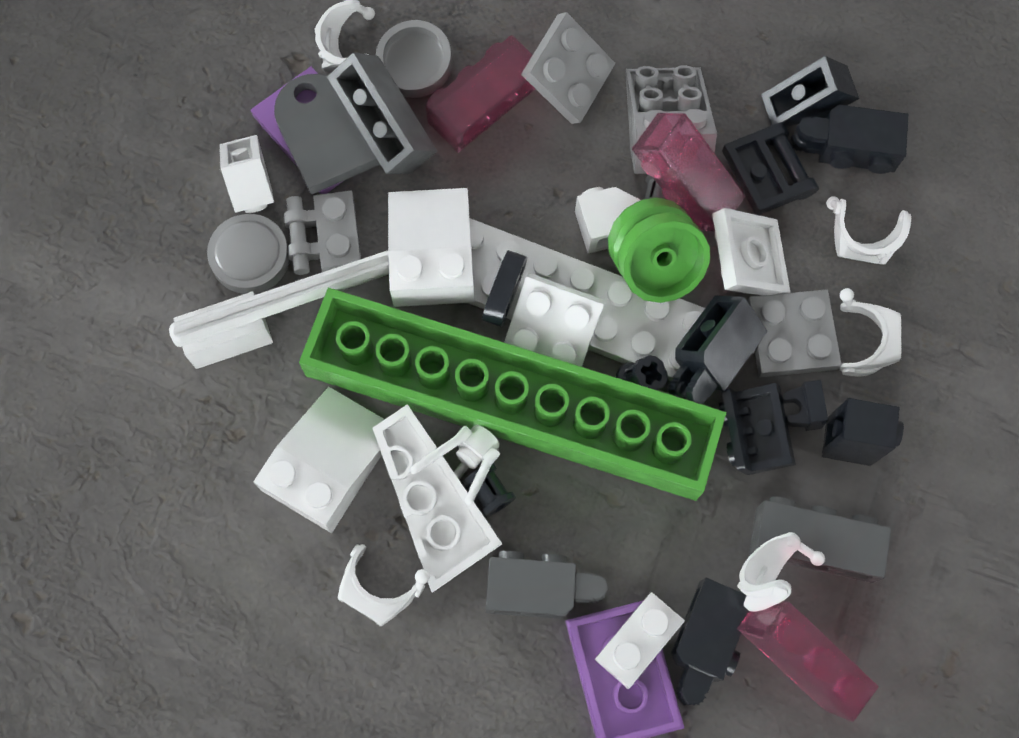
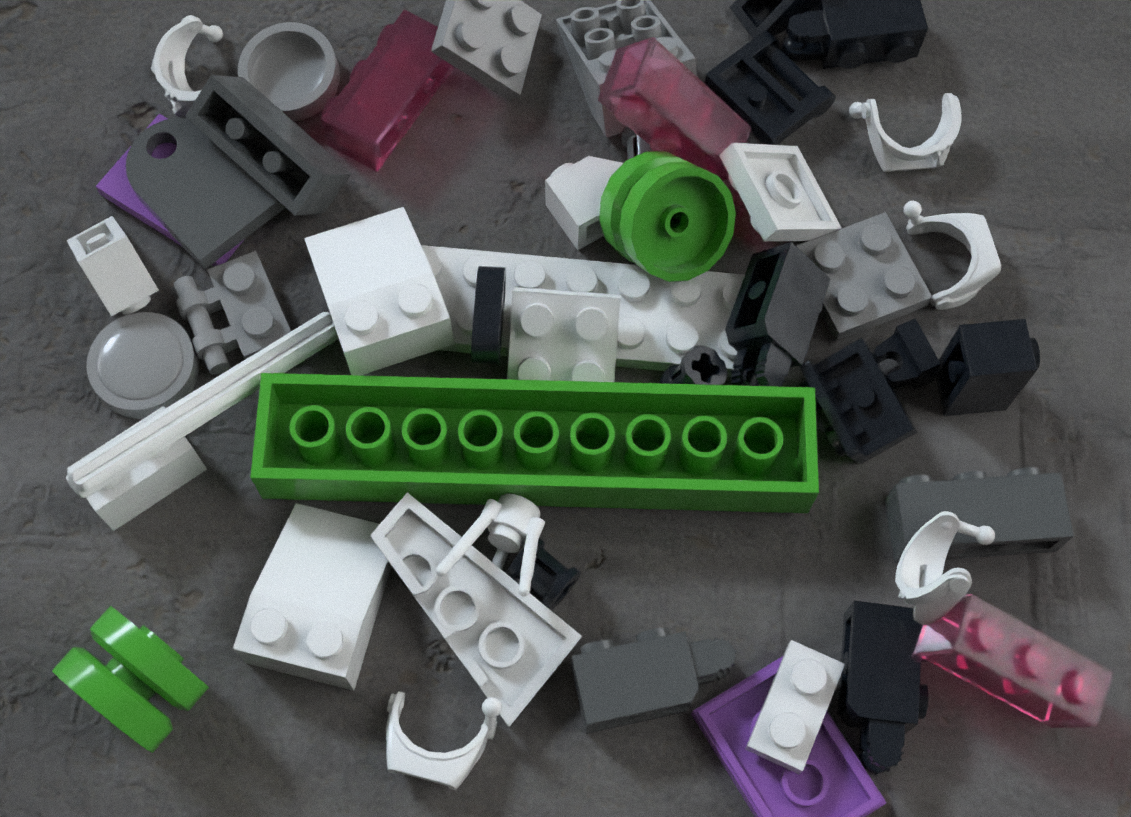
camera: 15 degrees left, 5 degrees down
none -> bright green wheel [52,606,209,753]

